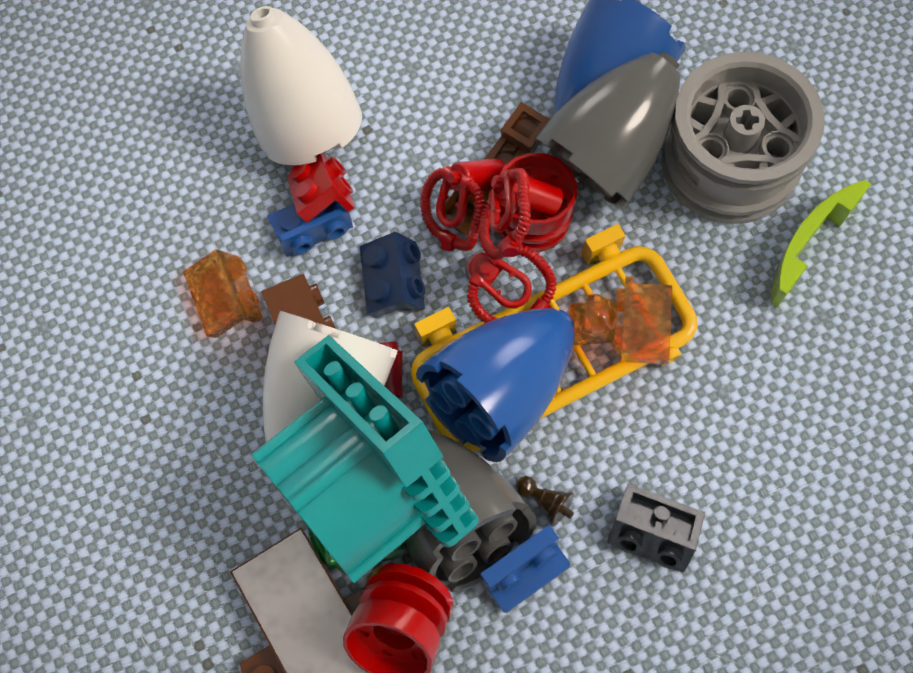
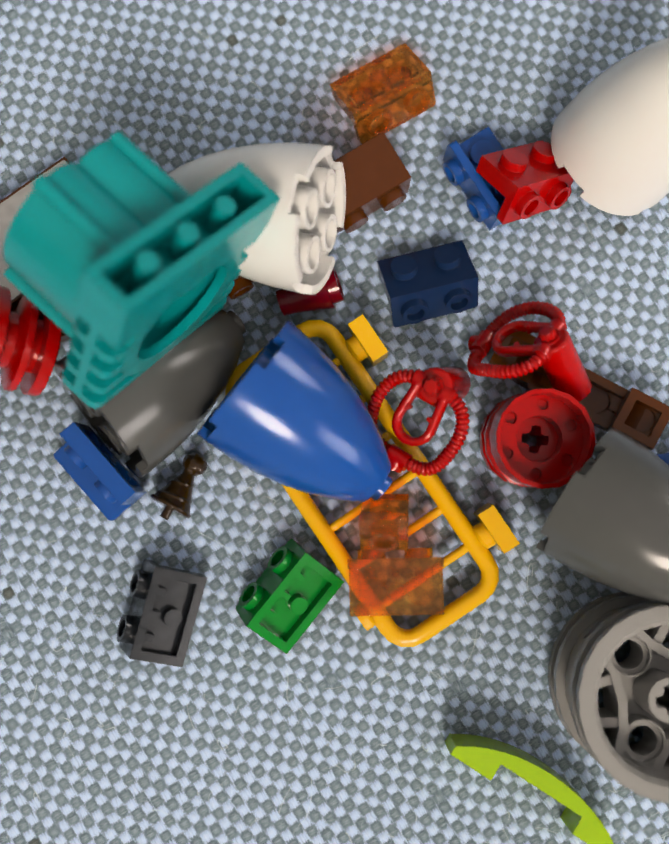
camera: 75 degrees right, 15 degrees up
red piece [478,168,563,260] -> none
none -> green bracket [235,539,344,654]

